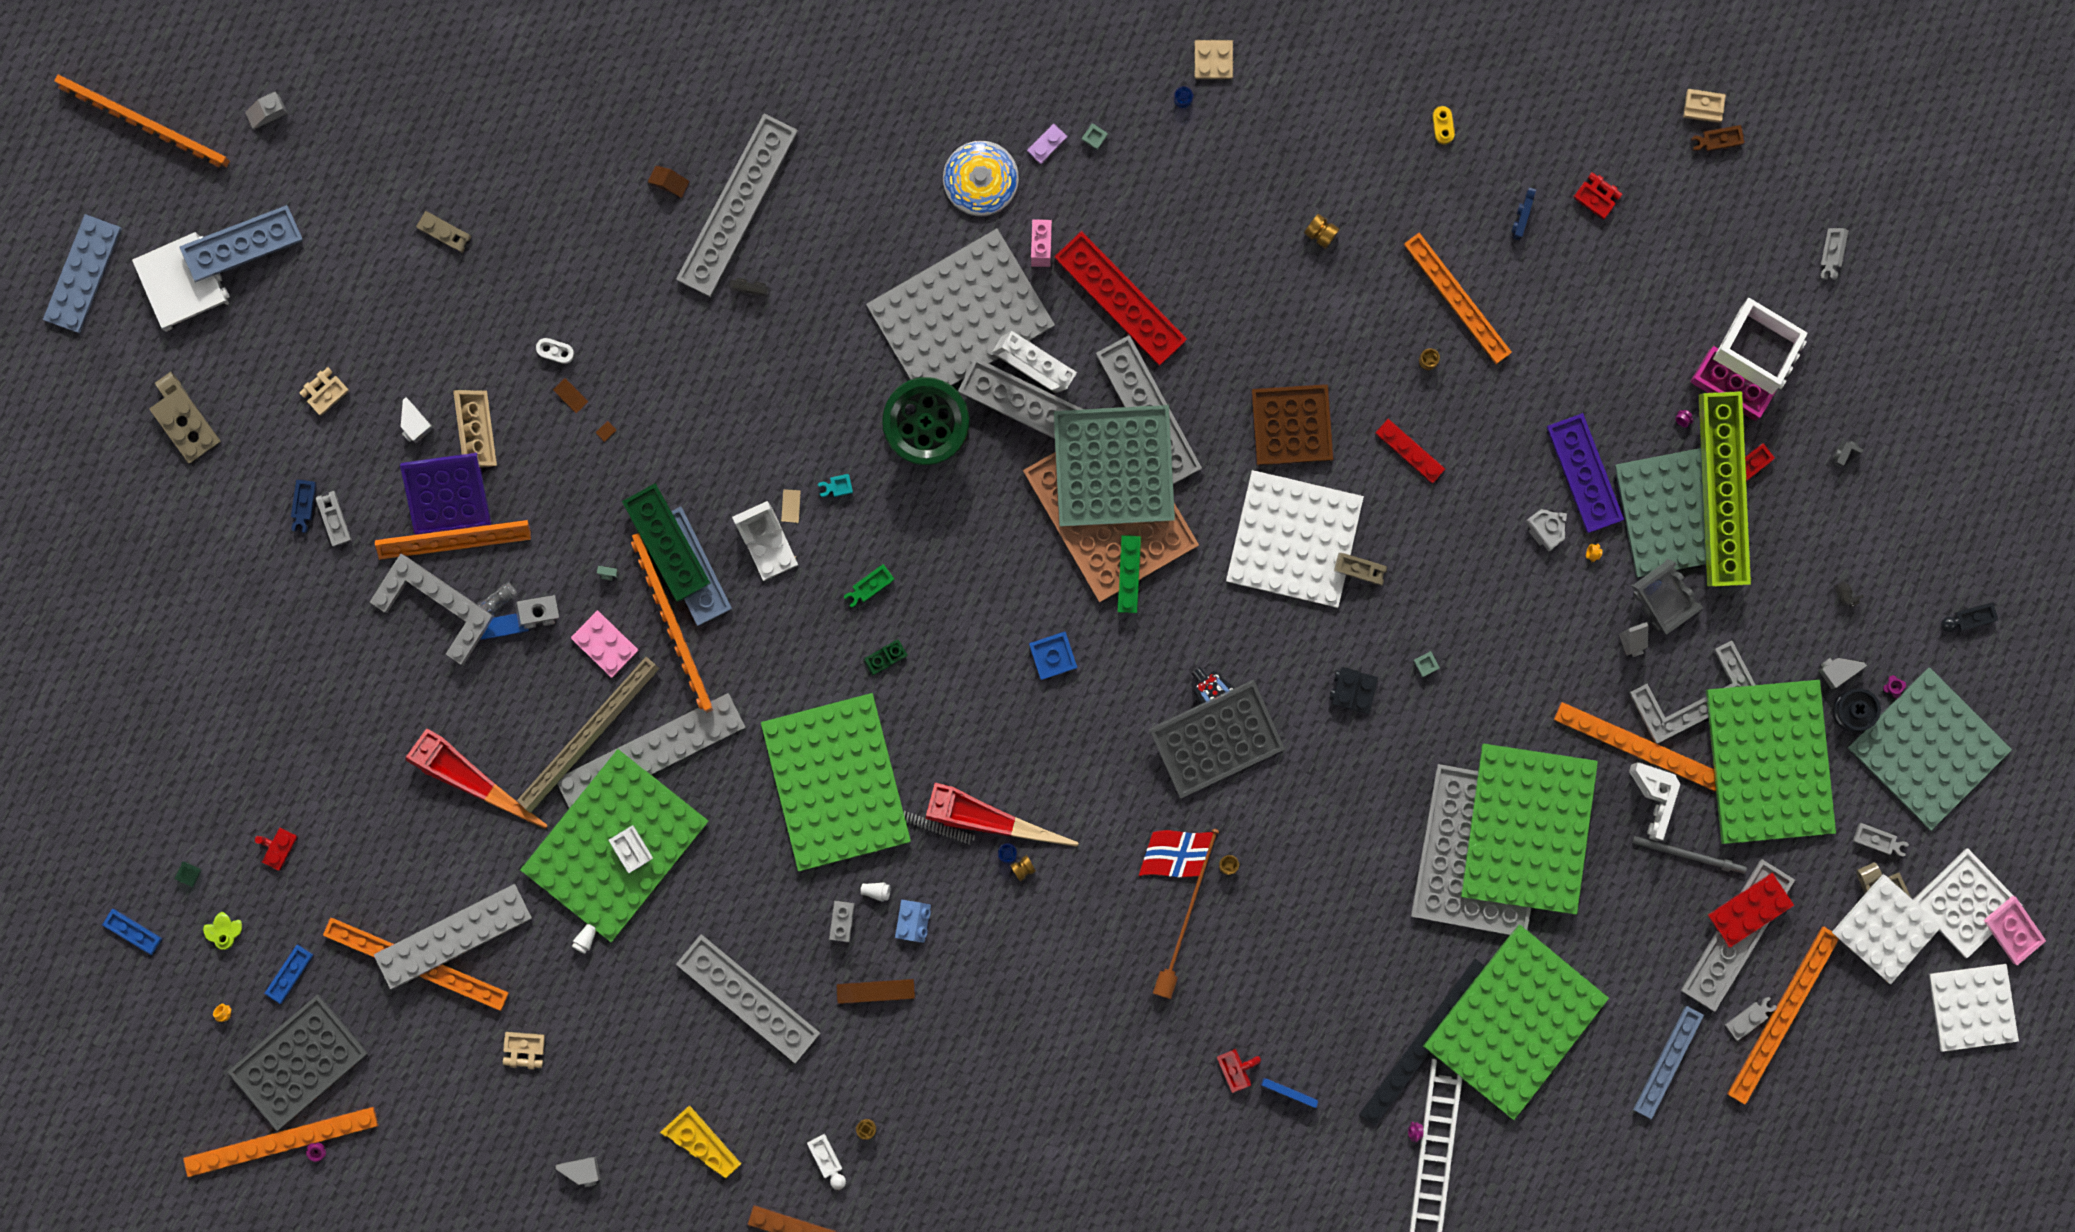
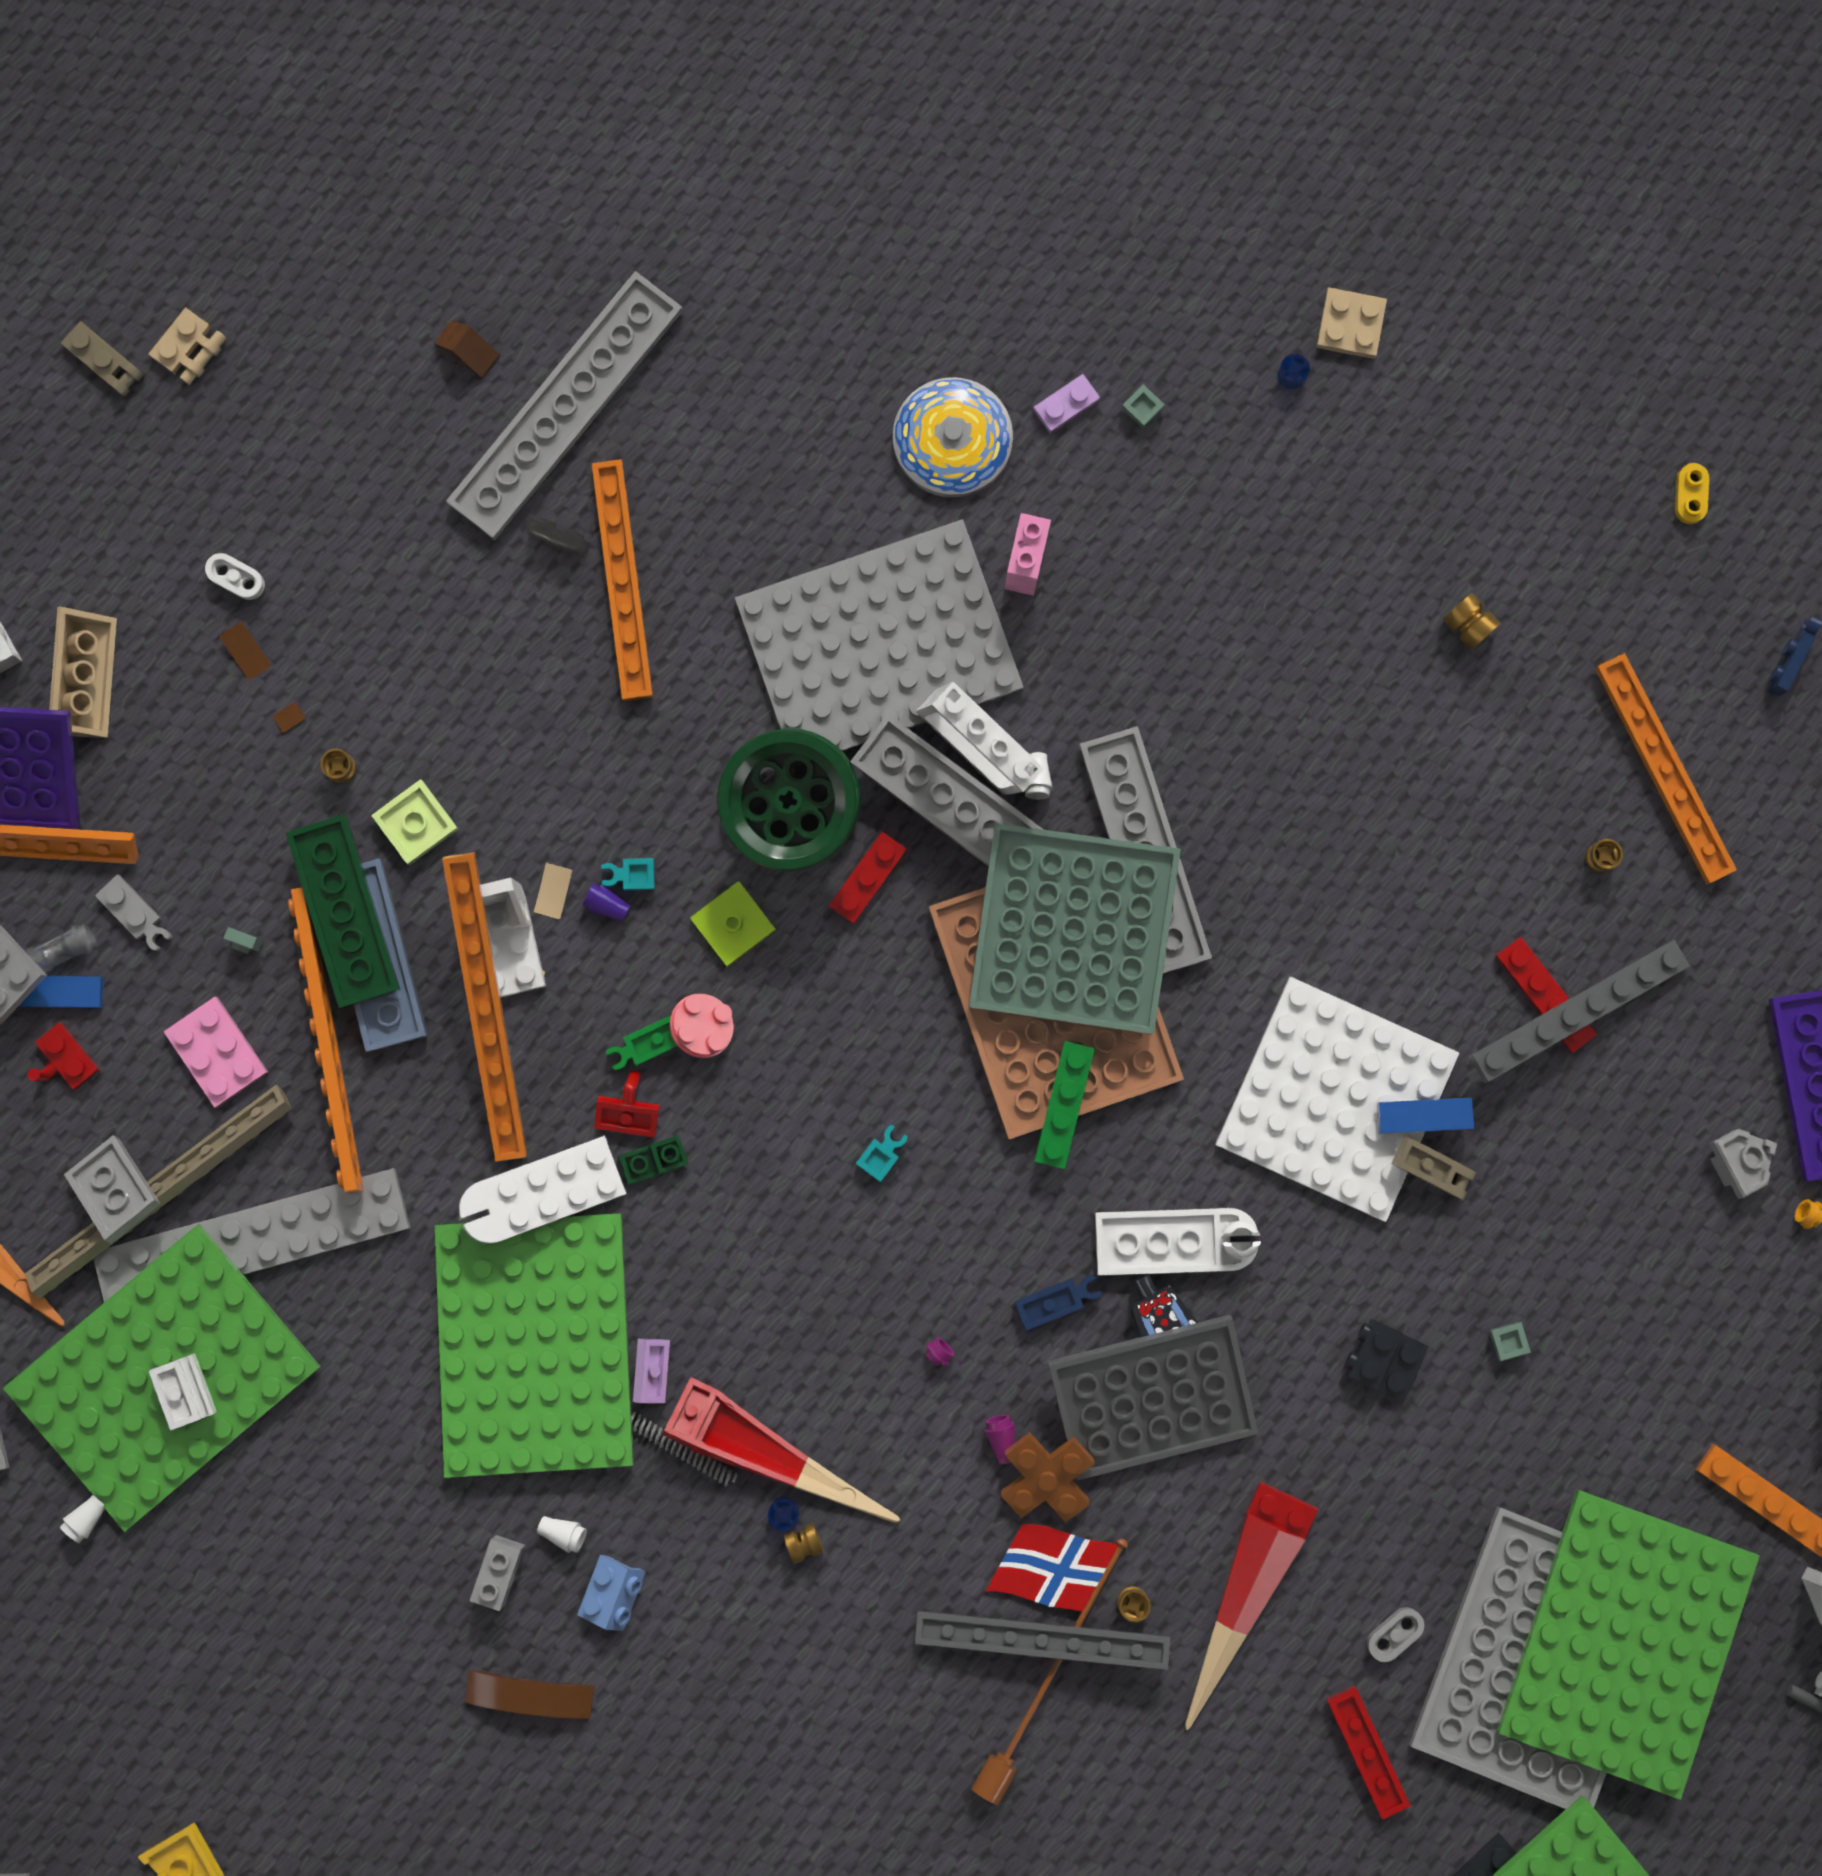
camera: 10 degrees right, 0 degrees up
light grey brick [515,595,559,629] -> none
light grey plate [676,934,820,1063] -> none
blue plate [1029,632,1077,680] -> none
red plate [1054,231,1187,366] -> none
reddish brown plate [1251,384,1333,465] -> none
none -> red plate [27,1022,100,1090]
none -> light grey plate [64,1135,161,1244]
none -> light grey plate [95,874,172,951]
none -> tan plate [149,307,226,385]
none -> pearl gold wheel [320,749,357,783]
none -> yellowish green plate [371,779,458,866]
none -> orange plate [442,852,527,1162]
none -> white plate [459,1136,626,1244]
none -> dark purple cone [582,883,630,921]
none -> orange plate [592,459,653,701]
none -> red plate [594,1070,660,1138]
none -> lavender plate [633,1339,670,1403]
none -> coral piece [670,994,734,1058]
none -> lime plate [690,881,776,967]
none -> red plate [829,832,907,924]
none -> teal plate [856,1125,908,1182]
none -> dark grey plate [915,1611,1170,1670]
none -> magenta plate [926,1337,954,1366]
none -> magenta cone [984,1415,1015,1464]
none -> dark orange plate [1001,1432,1094,1523]
none -> dark blue plate [1014,1275,1102,1331]
none -> white cone [1025,752,1053,800]
none -> white plate [1095,1208,1260,1275]
none -> red plate [1185,1481,1318,1730]
none -> red plate [1326,1686,1411,1820]
none -> light grey plate [1367,1607,1424,1662]
none -> blue tile [1377,1098,1474,1134]
none -> dark grey plate [1469,940,1690,1083]

